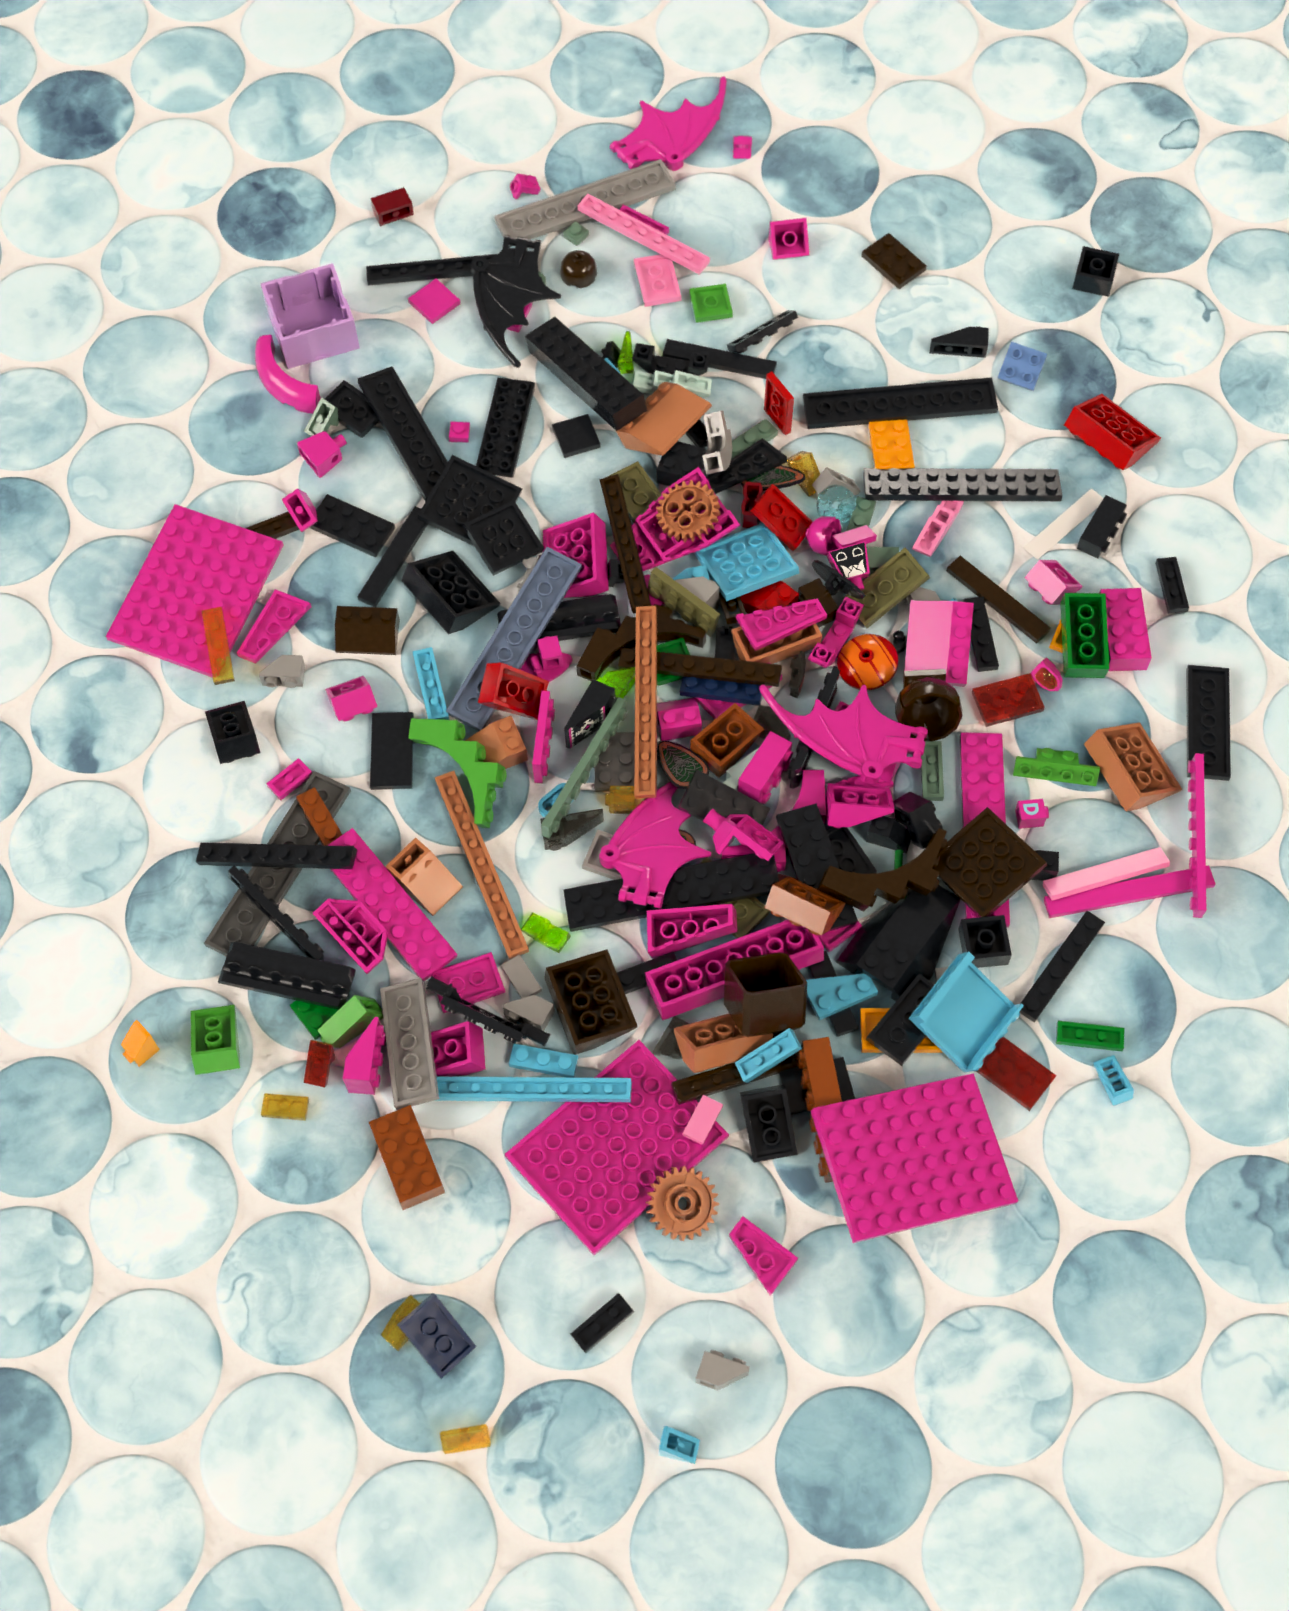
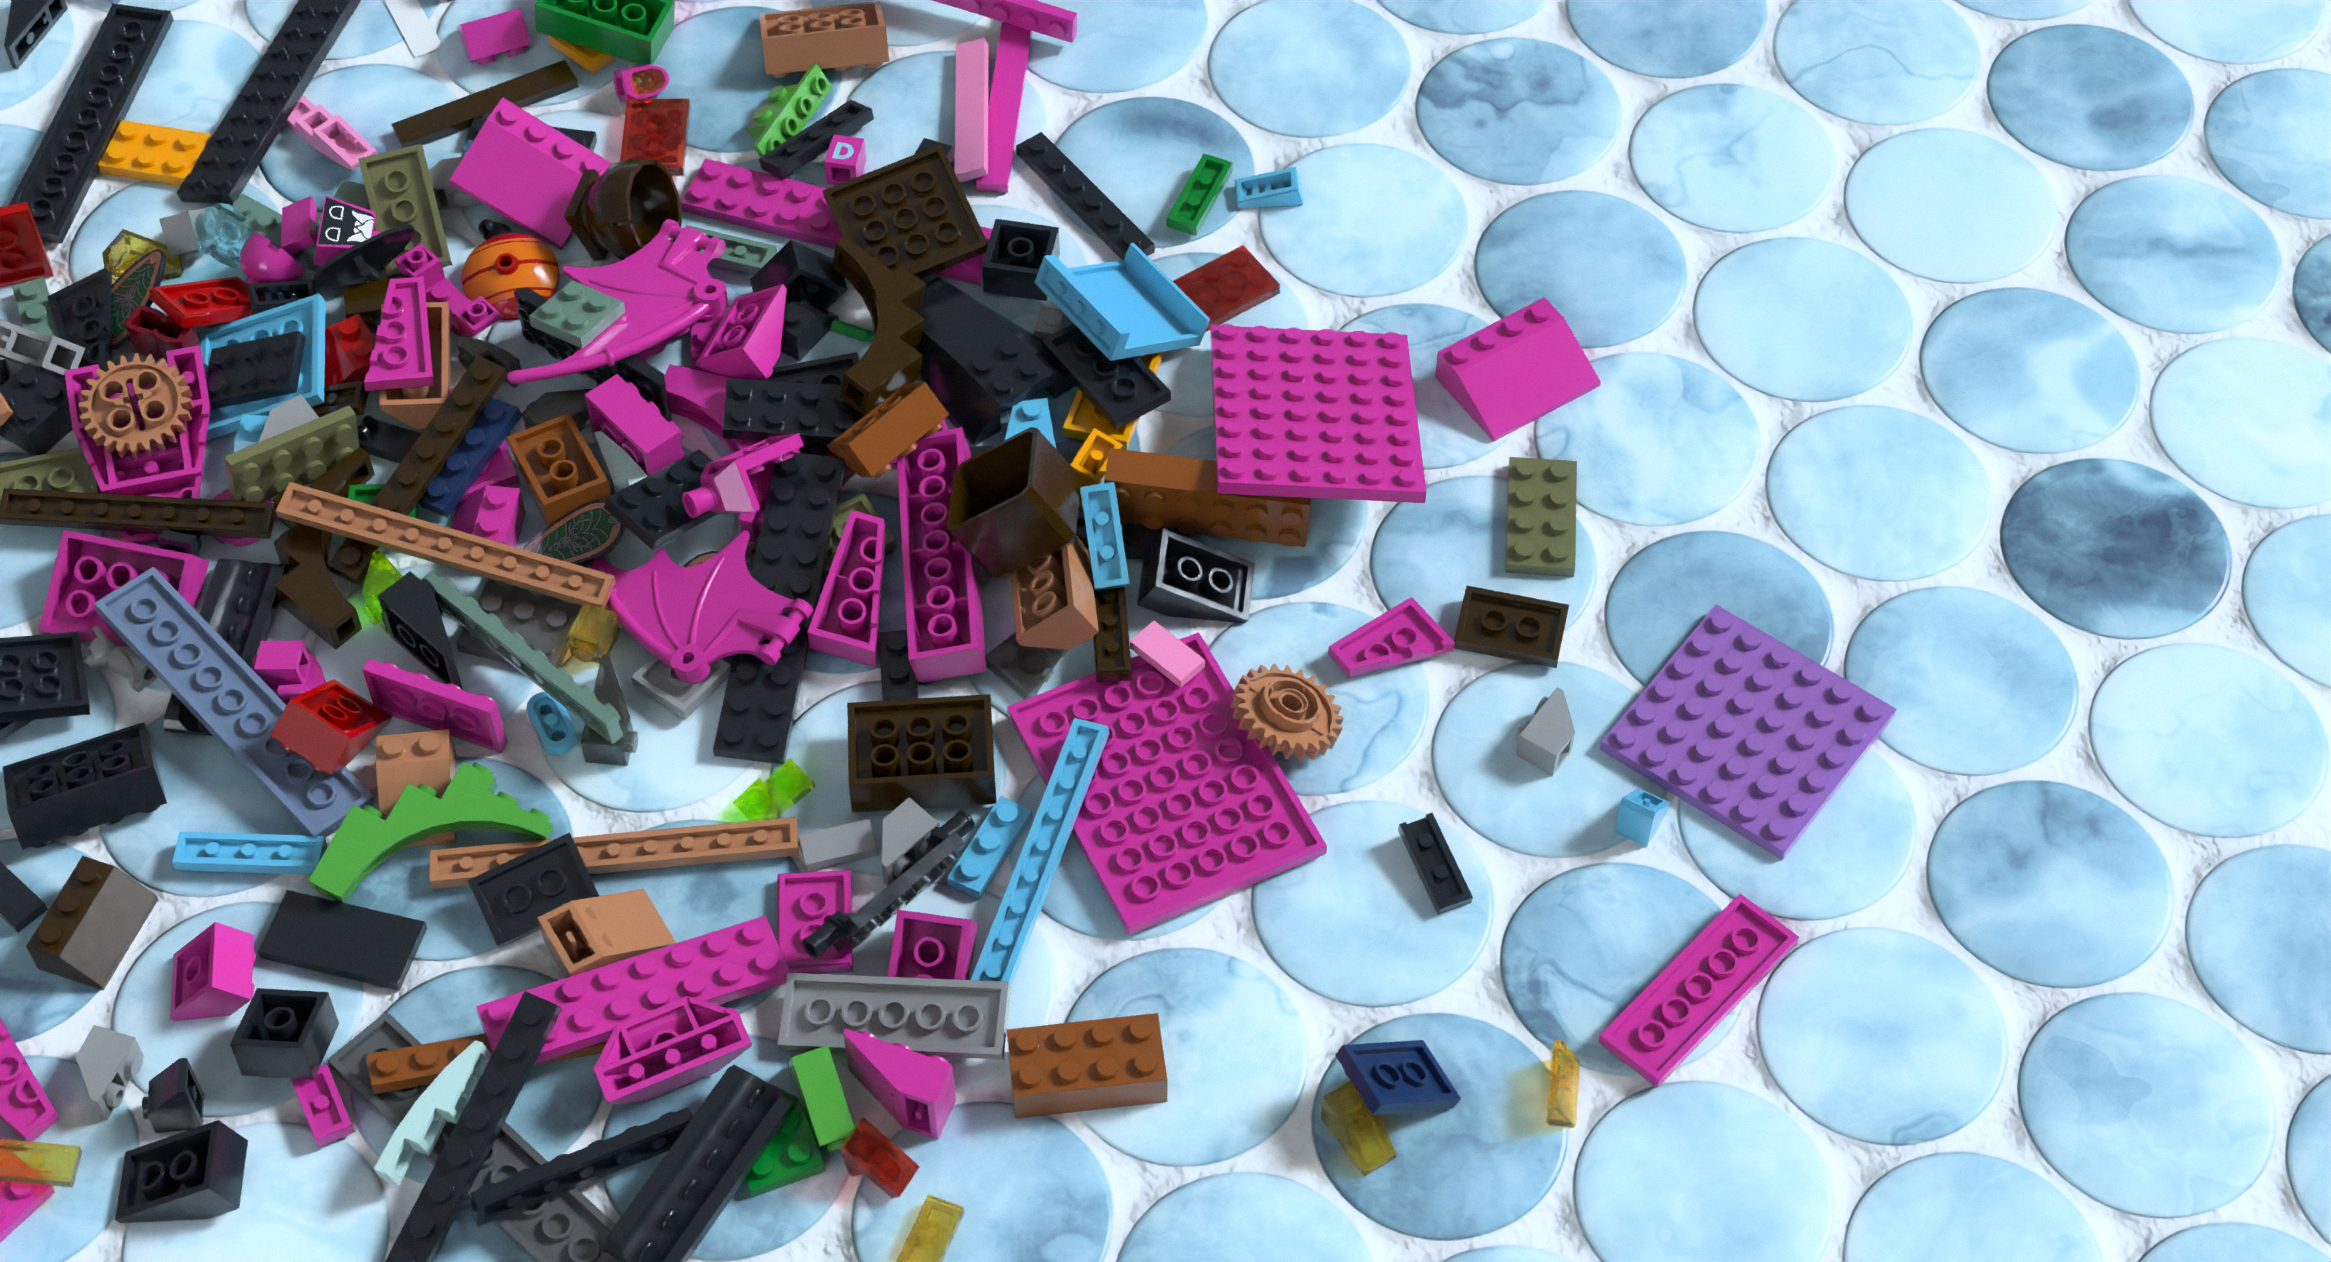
camera: 75 degrees left, 10 degrees down
none -> black slope [142,1058,204,1133]
none -> black plate [206,330,306,410]
none -> black brick [230,988,339,1080]
none -> black slope [246,279,317,313]
none -> light aqua slope [374,1040,492,1186]
none -> black plate [468,832,600,949]
none -> sand green plate [529,280,626,349]
none -> black plate [759,100,874,179]
none -> light orange slope [1070,428,1123,508]
none -> dark pink slope [1435,297,1601,442]
none -> dark brown plate [1454,585,1569,668]
none -> olive plate [1505,457,1577,577]
none -> dark pink plate [1598,893,1799,1088]
none -> medium lavender plate [1600,605,1897,860]

